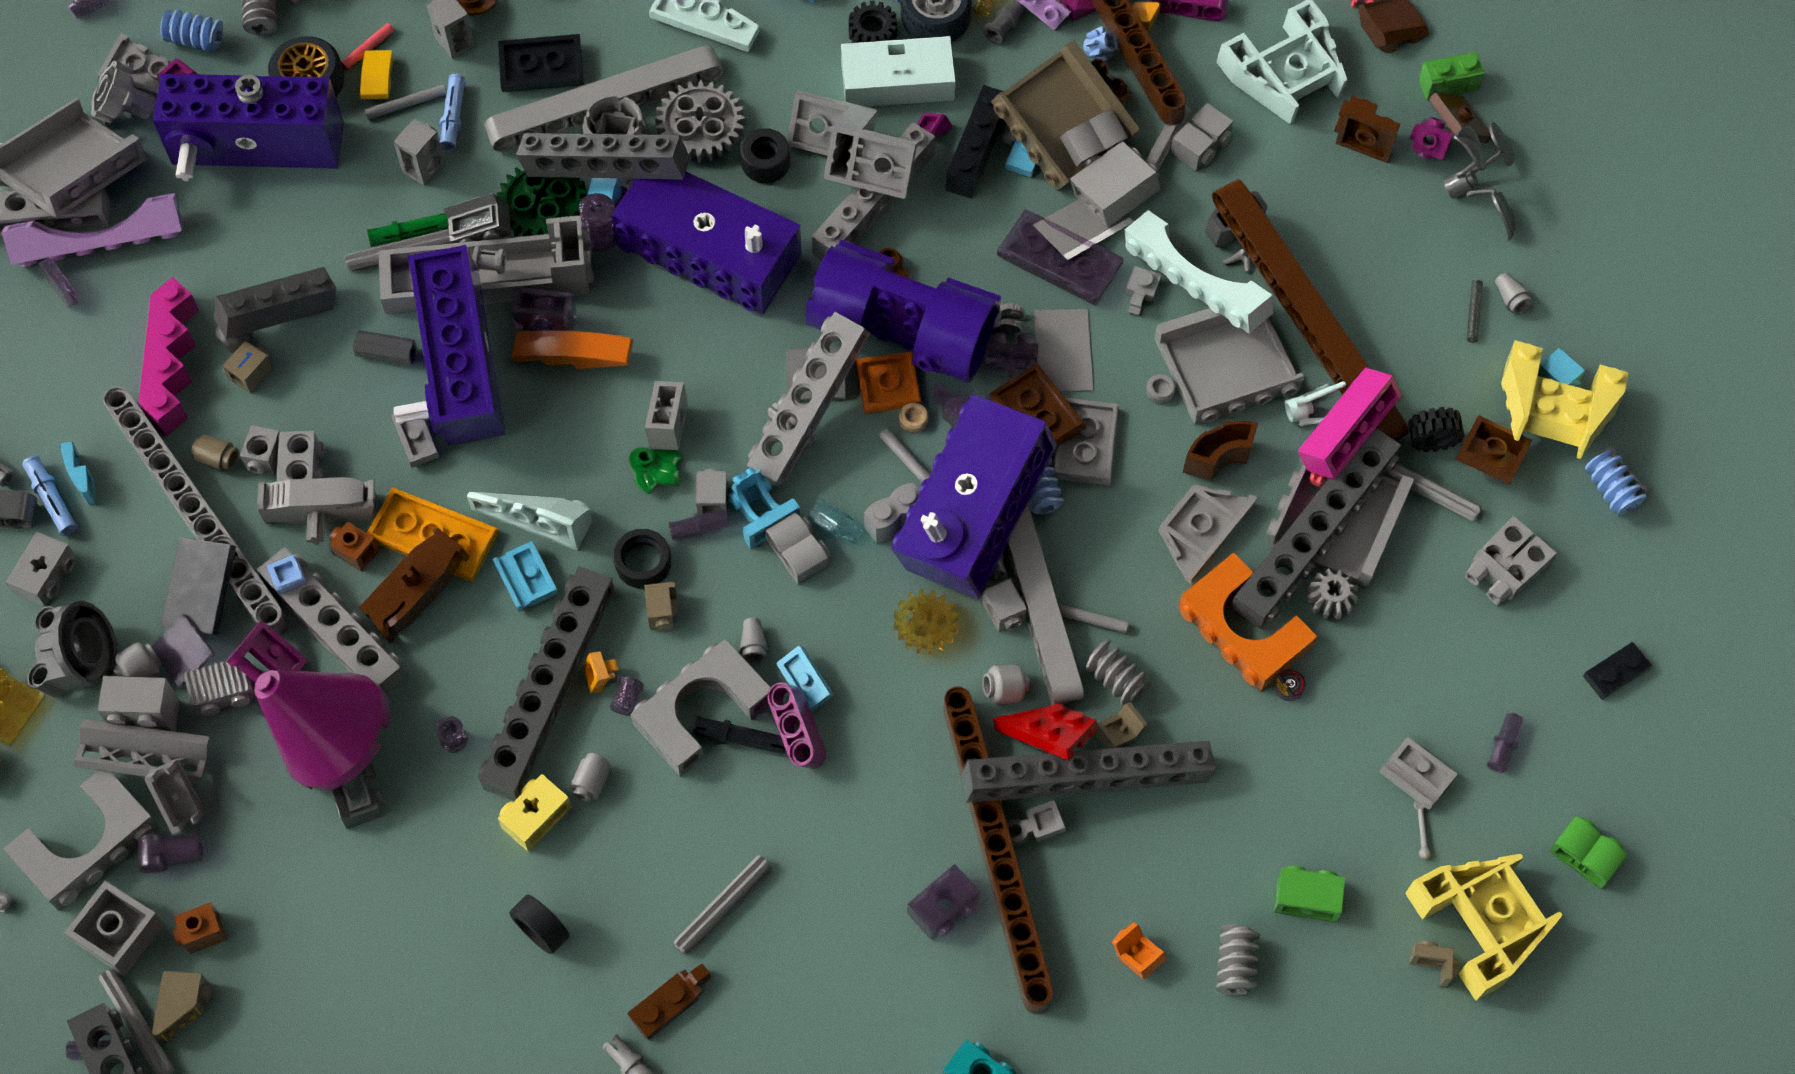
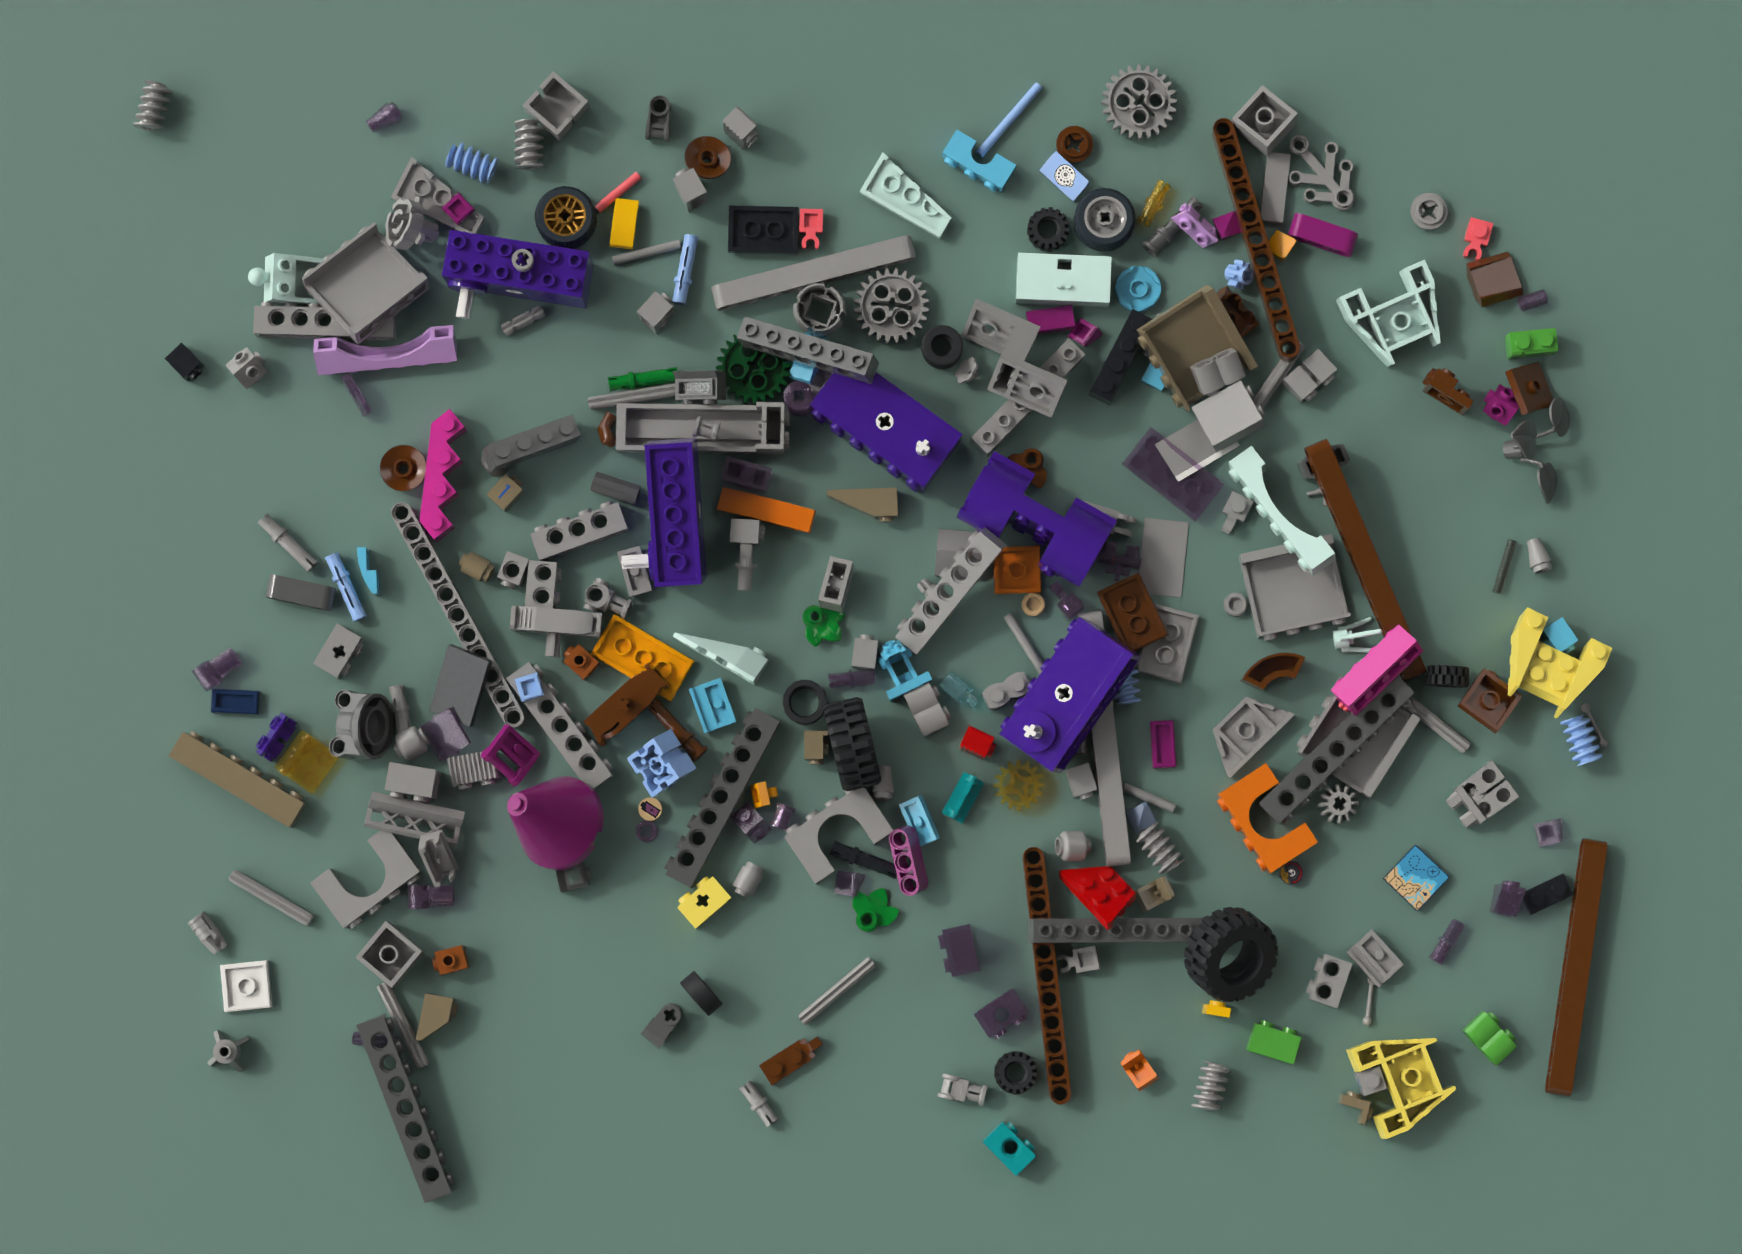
camera: 10 degrees right, 20 degrees up
none -> reddish brown dish [380,445,426,491]
none -> light grey pin [389,684,411,733]
none -> light grey axle [501,305,546,336]
none -> light grey brick [530,501,629,561]
none -> light grey connector [583,578,633,619]
none -> reddish brown arm [597,412,616,447]
none -> light blue brick [627,729,696,798]
none -> tile [638,797,662,821]
none -> dark grey piece [641,1003,682,1048]
none -> reddish brown pin [648,699,708,763]
none -> light grey brick [730,519,765,591]
none -> clear purple bracket [730,801,771,844]
none -> coral plate [799,209,823,250]
none -> black tyre [823,697,882,792]
none -> dark tan slope [827,487,898,523]
none -> slope [834,871,865,897]
none -> green plate [852,888,899,932]
none -> light grey connector [937,1073,987,1106]
none -> clear purple brick [938,924,980,977]
none -> teal hinge [942,772,984,824]
none -> light grey plant [955,357,979,384]
none -> red brick [959,725,997,760]
none -> black tyre [994,1051,1037,1094]
none -> magenta tile [1026,305,1075,335]
none -> medium azure tile [1115,266,1161,312]
none -> sand blue slope [1125,801,1156,834]
none -> magenta tile [1150,720,1176,768]
none -> black tyre [1184,907,1278,1002]
none -> yellow plate [1202,1000,1231,1018]
none -> light grey brick [1306,954,1352,1008]
none -> light grey brick [1353,1065,1387,1096]
none -> tile [1382,845,1449,911]
none -> clear purple slope [1490,880,1526,917]
none -> clear purple piece [1518,289,1548,311]
none -> clear purple slope [1534,818,1562,847]
none -> reddish brown beam [1545,838,1607,1097]

